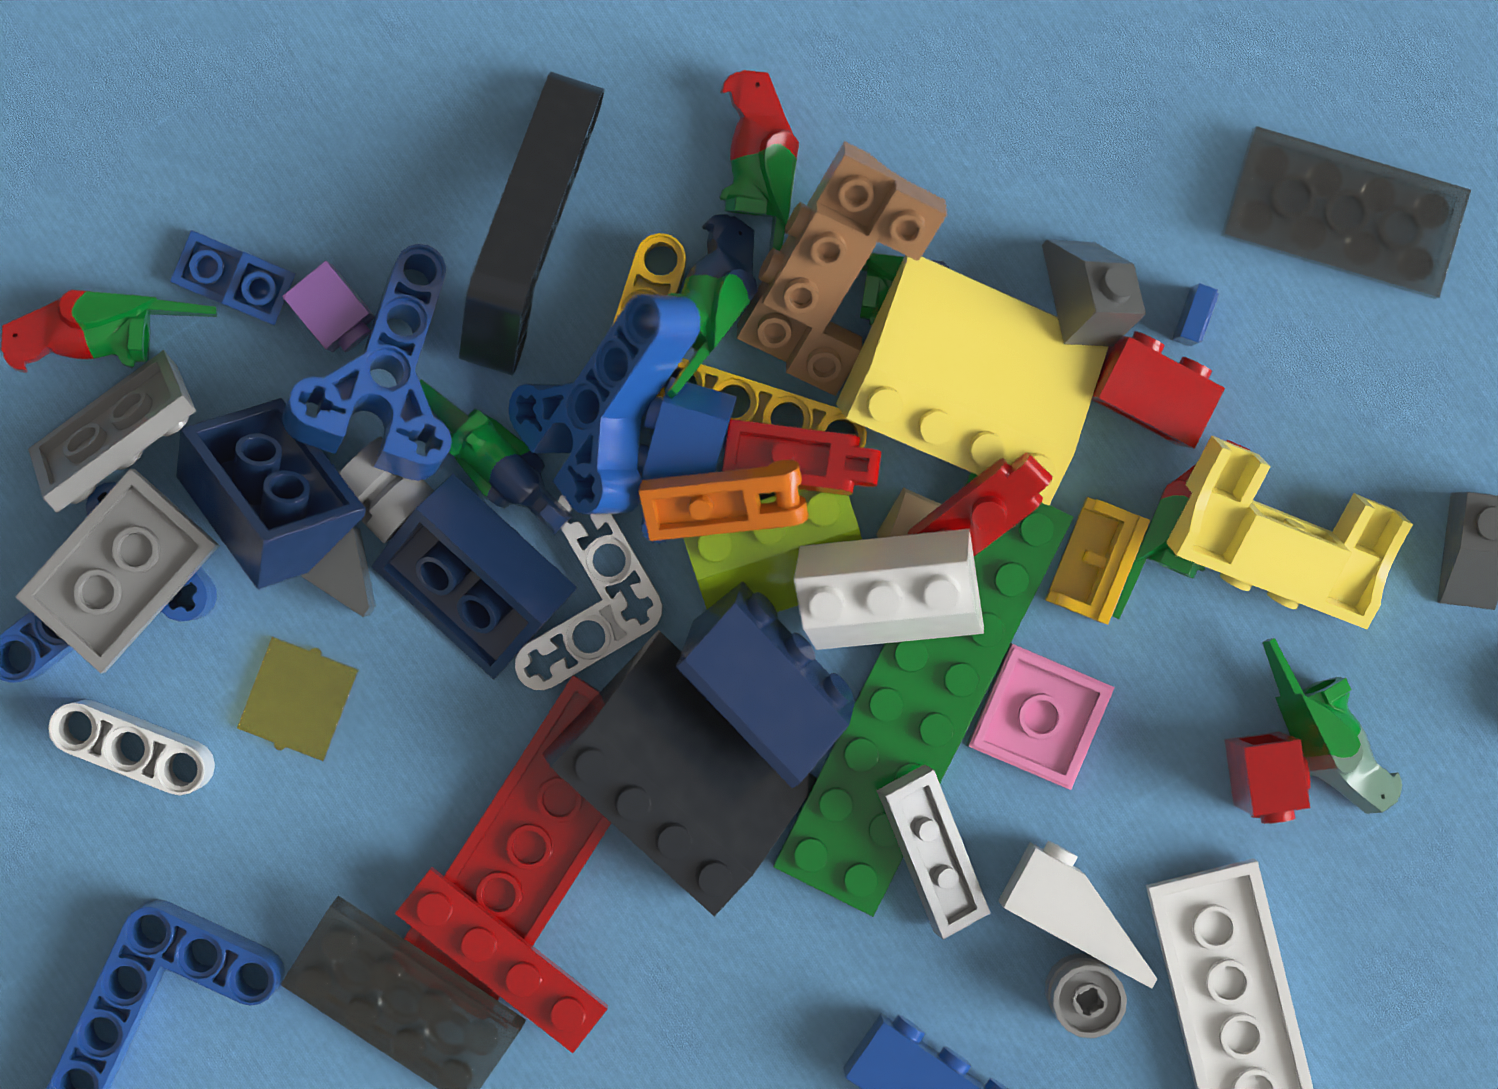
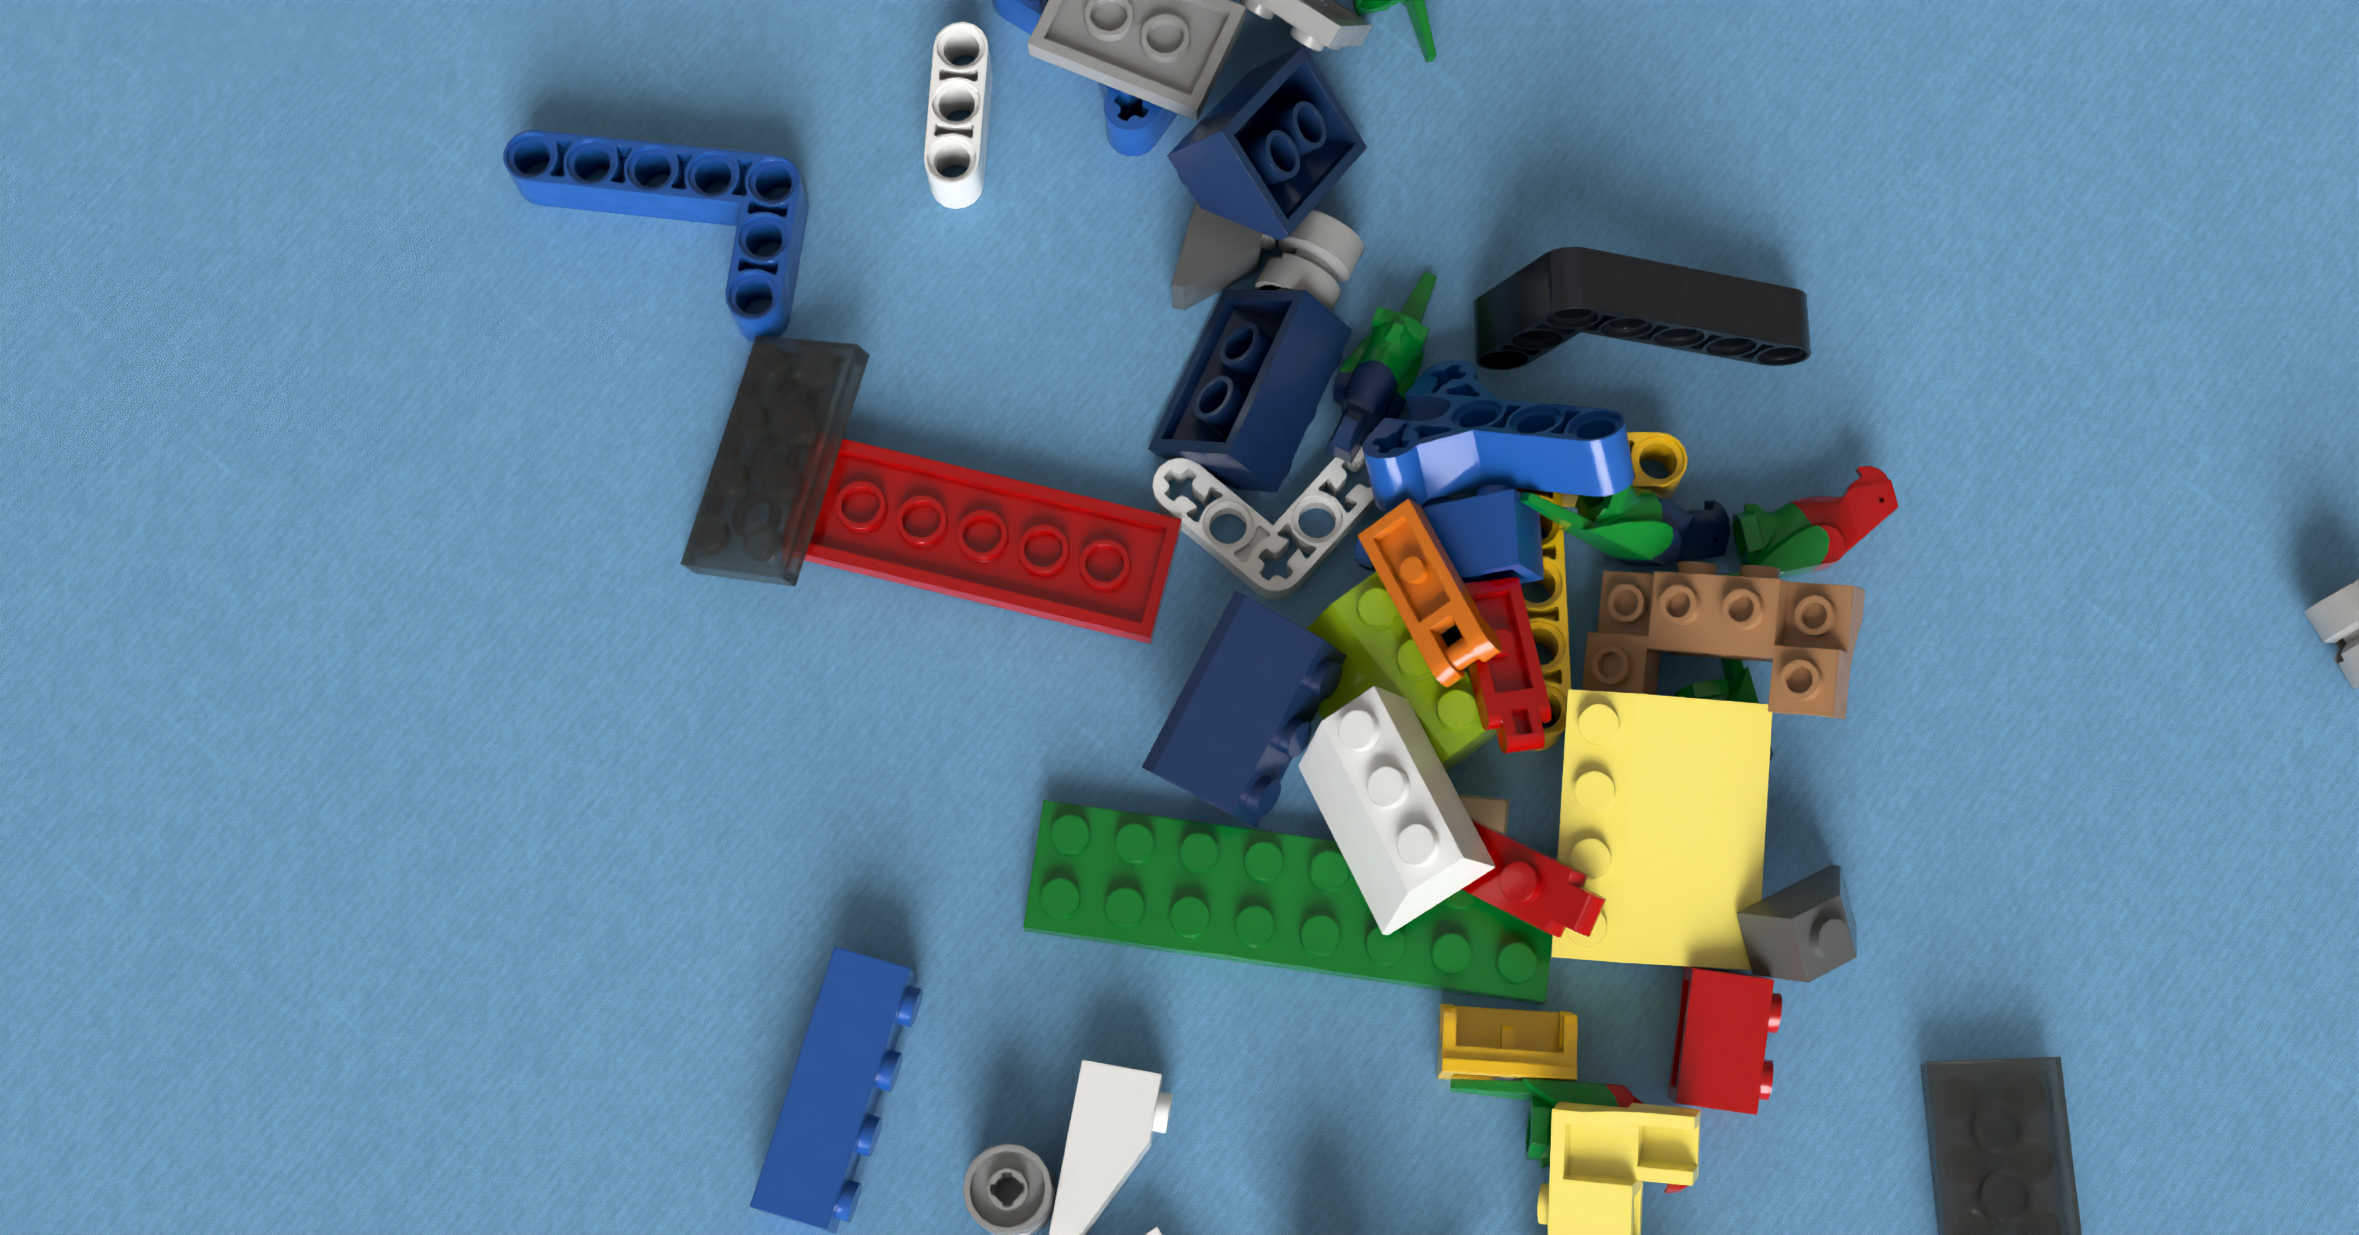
camera: 70 degrees right, 15 degrees down
blue slope [170,230,296,326] -> none
clear yellow piece [237,637,359,761] -> none
blue beam [282,244,451,481] -> none
medium lavender brick [282,261,375,352] -> none
red plate [395,867,608,1053] -> none
black slope [542,630,817,916] -> none
plate [877,764,990,940] -> none
bright pink tile [967,643,1115,790] -> none
blue tile [1172,283,1219,346] -> none

